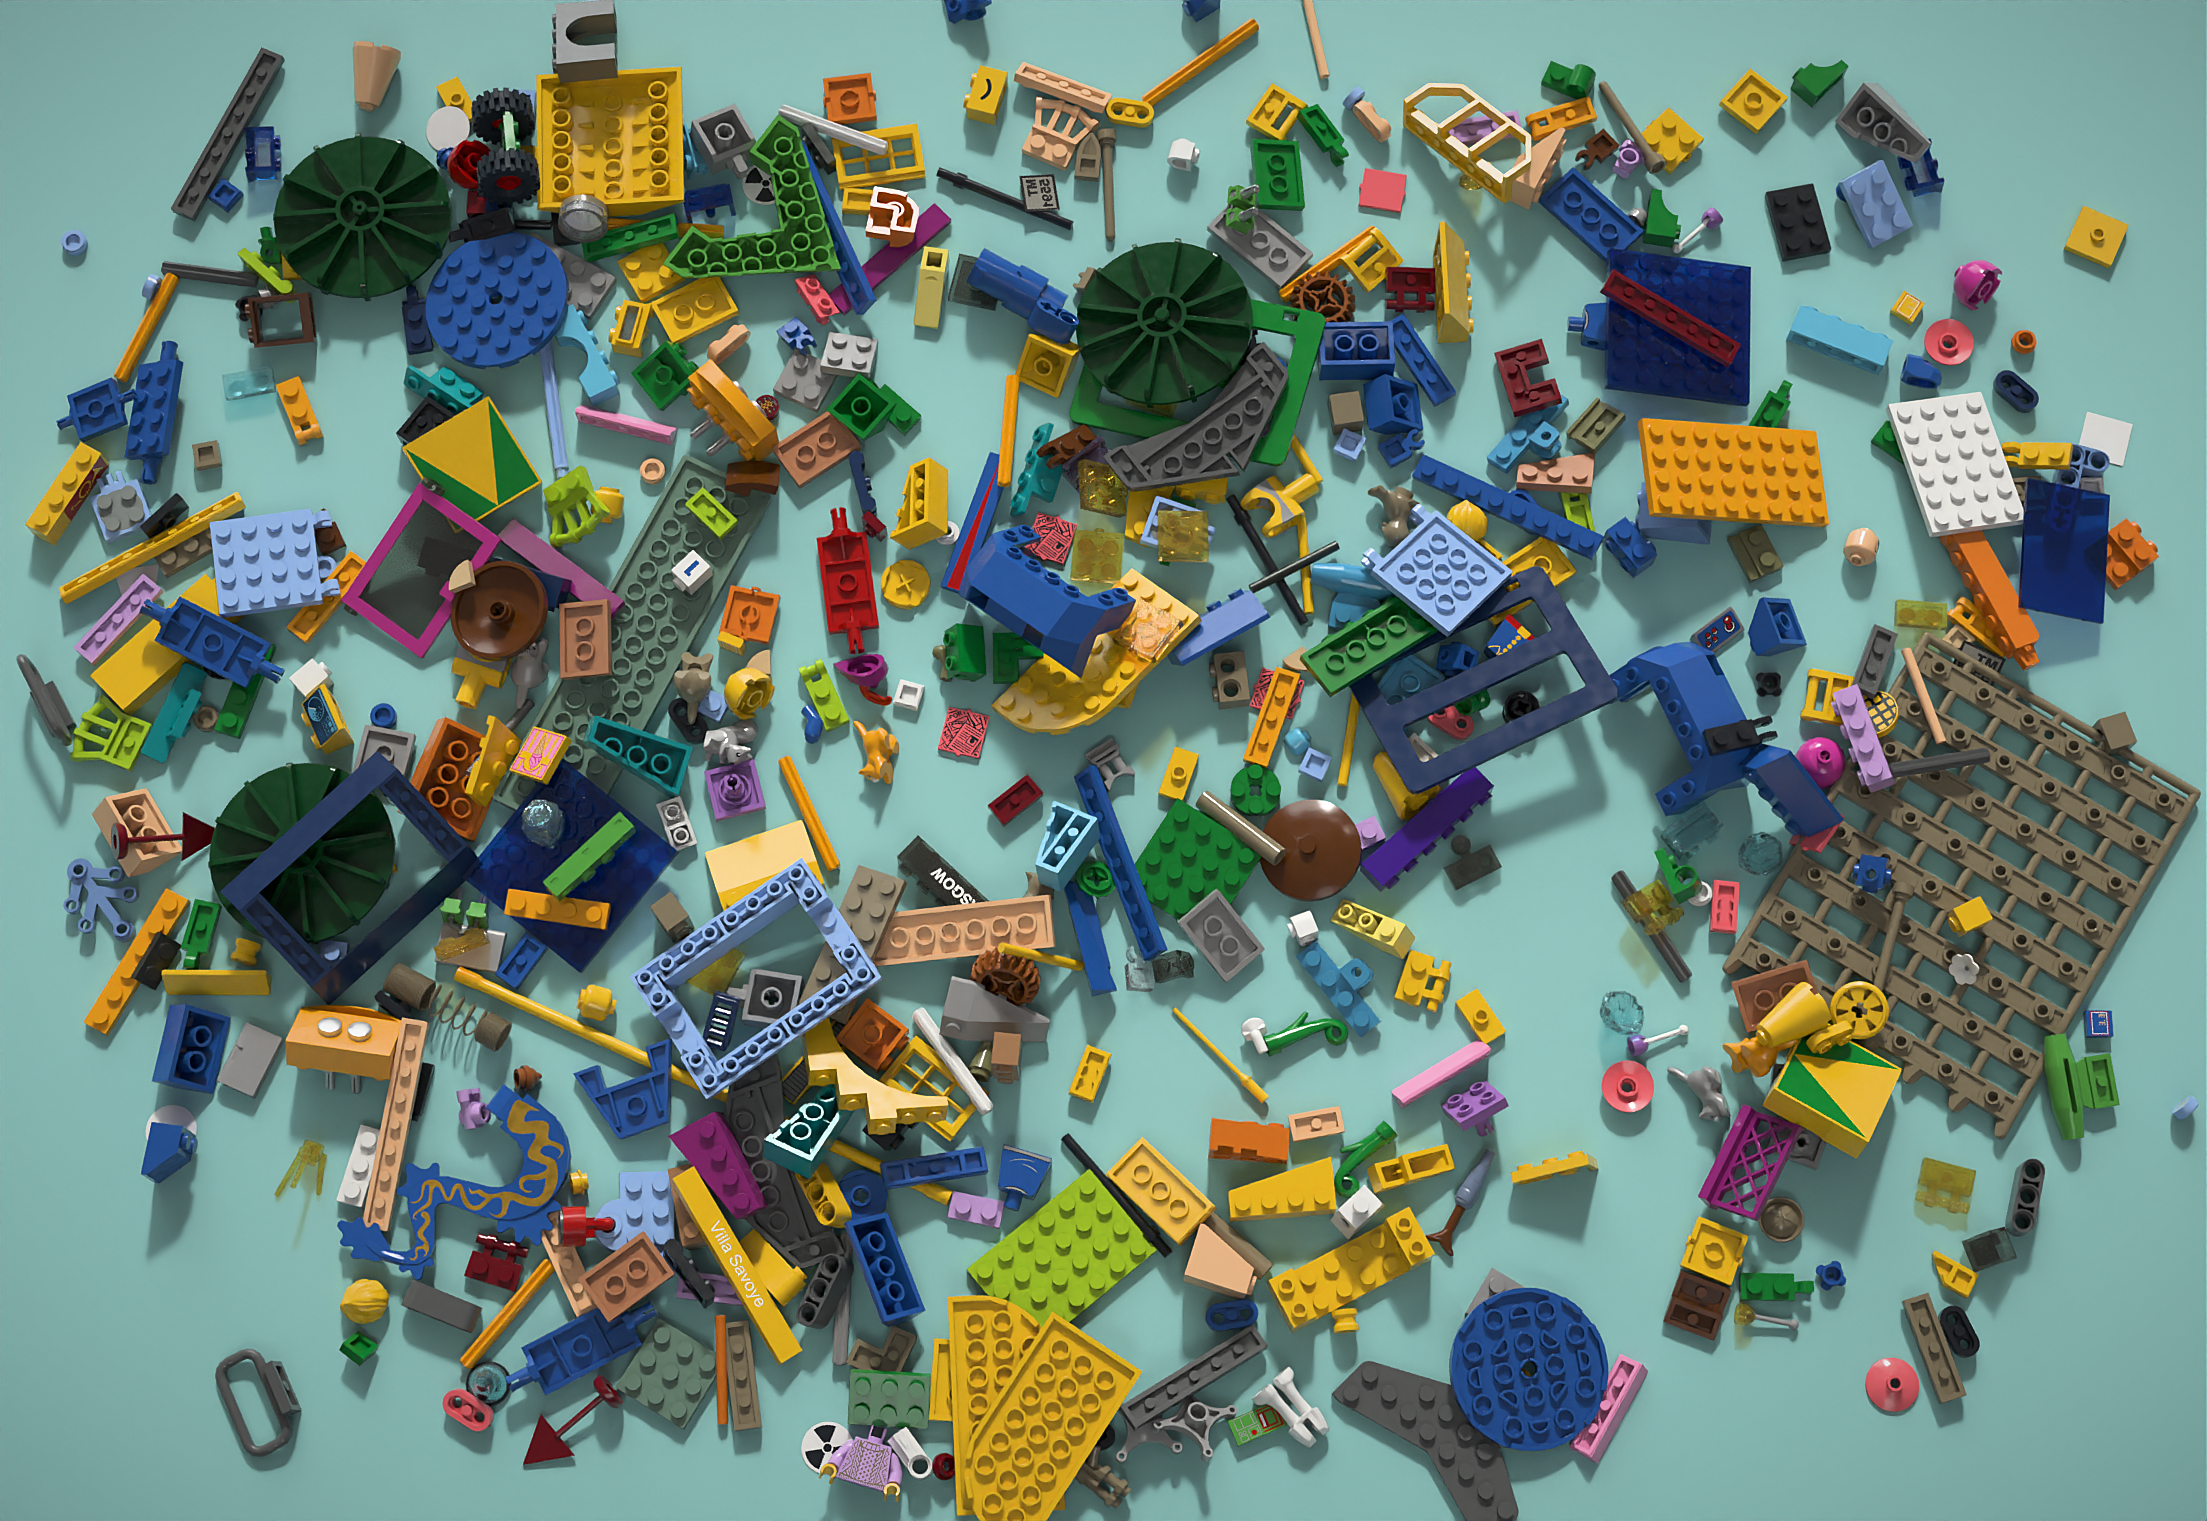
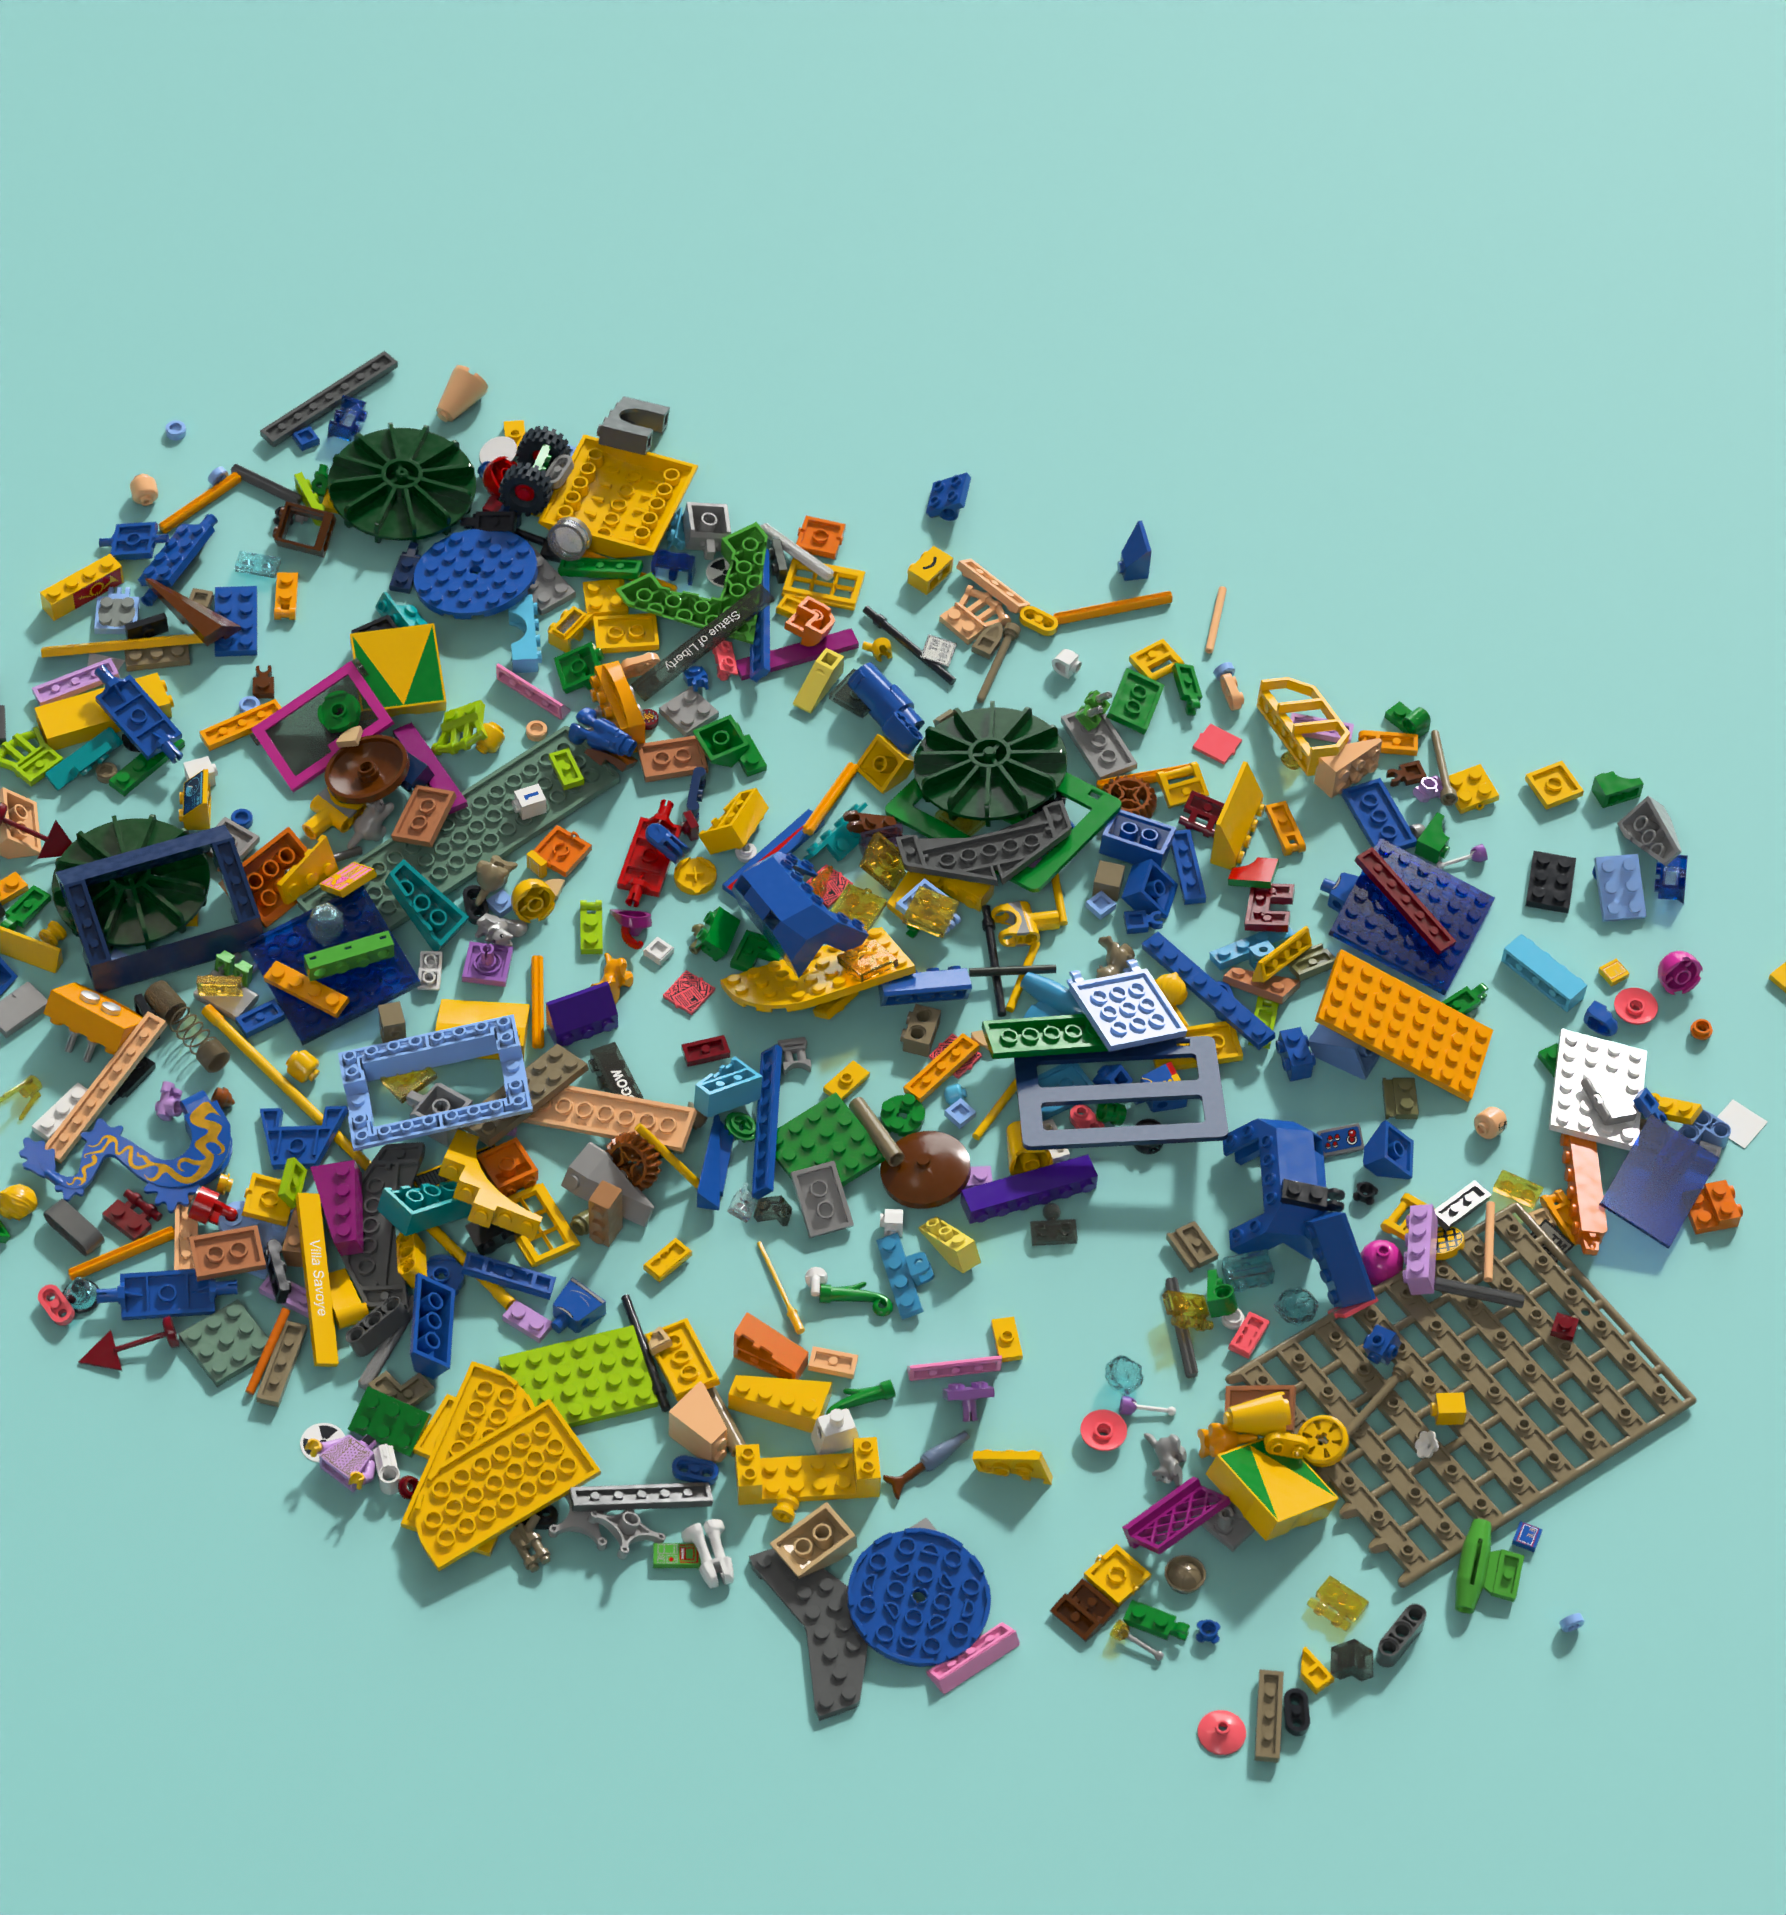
camera: 20 degrees right, 20 degrees down
light blue plate [210,509,341,618] -> none
light blue piece [539,341,569,480] -> none
dark blue slope [702,990,741,1051] -> none
blue arm [801,705,824,744] -> none
plate [820,332,878,380] -> none
white axle [912,1008,994,1115] -> none
yellow slope [1367,1144,1456,1194] -> none
yellow plate [1394,949,1452,1012] -> none
dark blue plate [1993,370,2039,413] -> none
dark tan piece [2092,712,2137,756] -> none
none -> light nougat head [130,474,158,506]
none -> reddish brown wedge [145,578,241,646]
none -> blue plate [214,586,257,657]
none -> yellow plate [242,1172,293,1227]
none -> lime plate [278,1157,307,1208]
none -> green plate [317,690,361,733]
none -> light grey plate [545,455,574,489]
none -> dark purple slope [546,981,618,1046]
none -> blue piece [568,707,637,757]
none -> clear smoke tile [631,584,774,701]
none -> blue arm [645,823,690,865]
none -> tan tile [648,1326,673,1356]
none -> tan slope [770,1502,858,1578]
none -> clear yellow plate [809,866,833,898]
none -> yellow piece [862,637,893,662]
none -> dark tan plate [1166,1221,1219,1272]
none -> tile [1228,857,1279,889]
none -> yellow slope [1252,926,1312,982]
none -> light orange plate [1265,801,1306,856]
none -> dark red plate [1550,1312,1579,1342]
none -> piece [1580,1072,1637,1125]
none -> blue plate [1633,1087,1668,1129]

